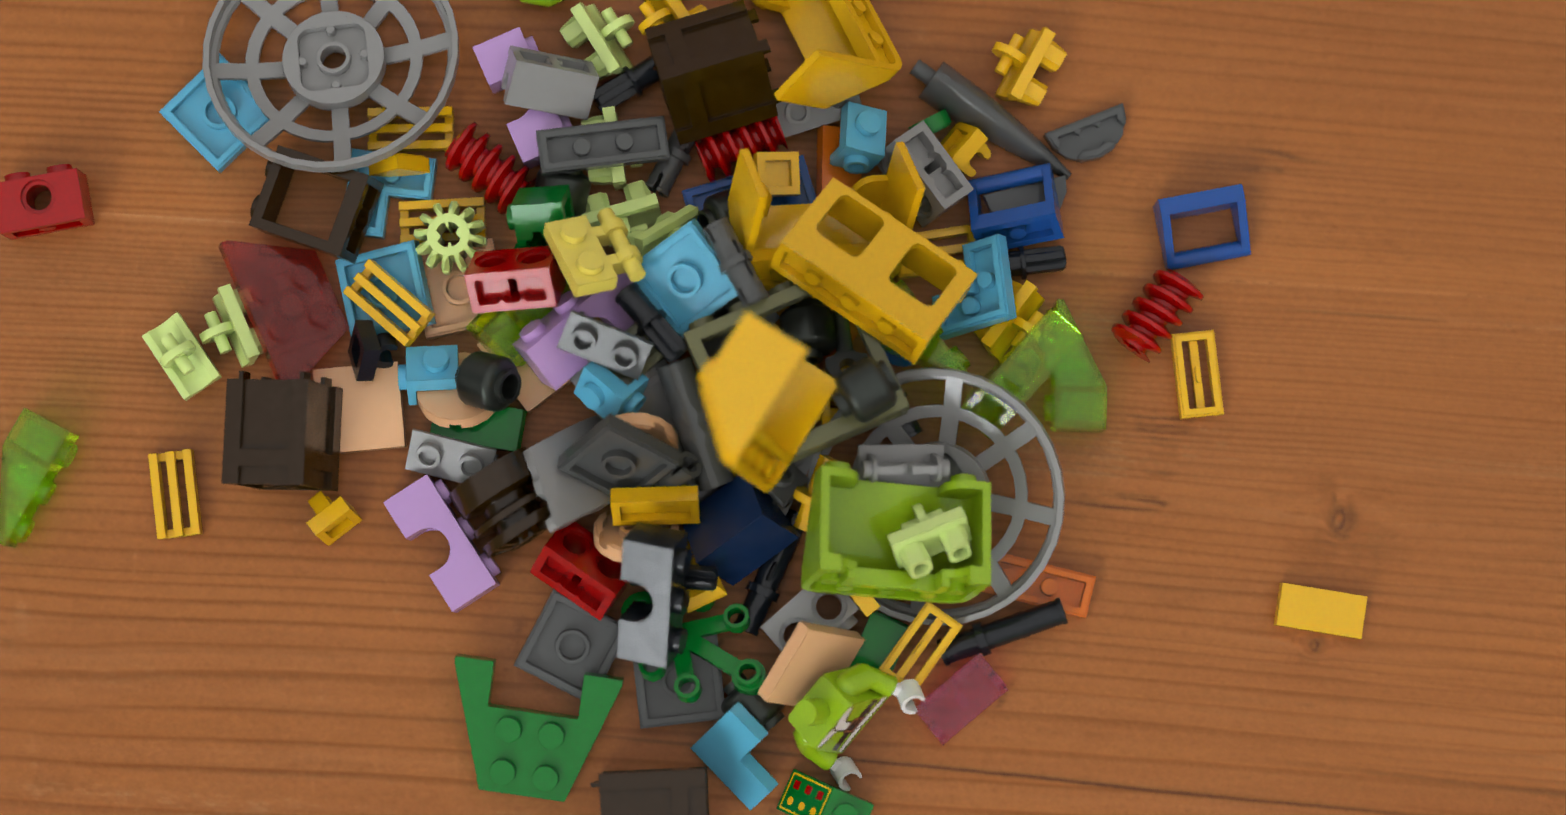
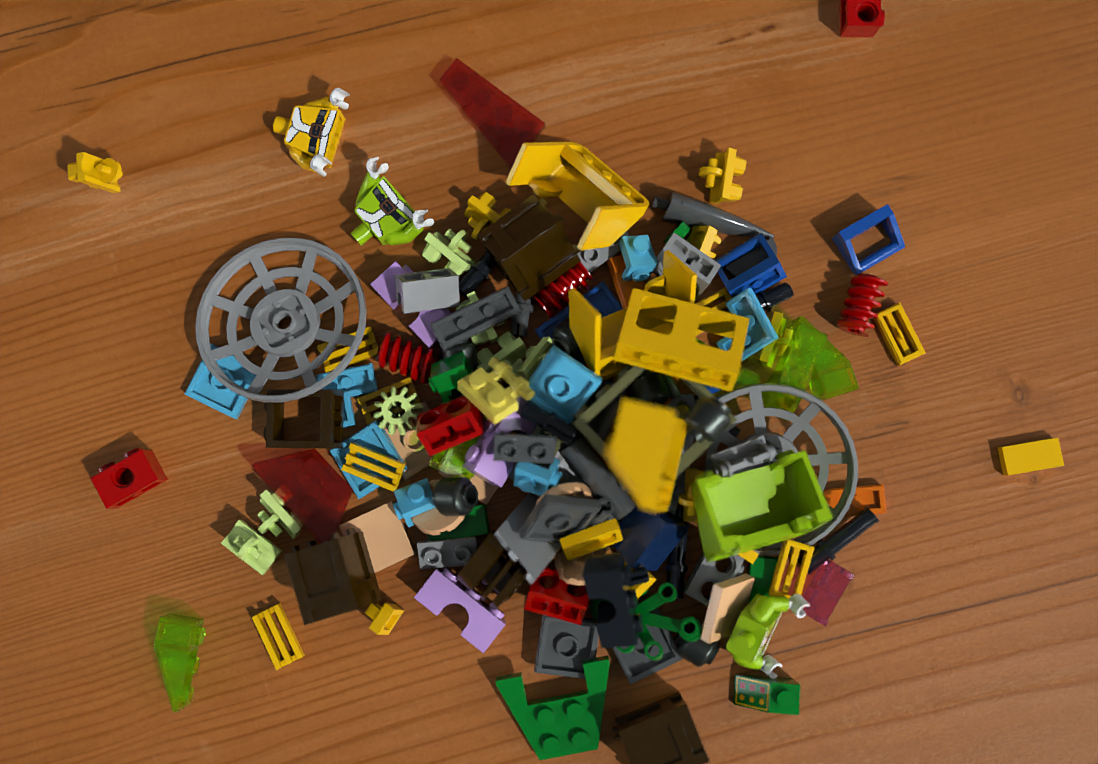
camera: 15 degrees left, 0 degrees up
black tile [348,320,398,381] -> none
yellow tile [369,152,430,177] -> none
medium azure tile [691,702,779,811] -> none
dark grey pin [702,217,769,308] -> none
yellow tile [753,151,801,197] -> none
yellowish green hips [887,503,972,579] -> none
dark grey tile [1043,103,1126,163] -> none

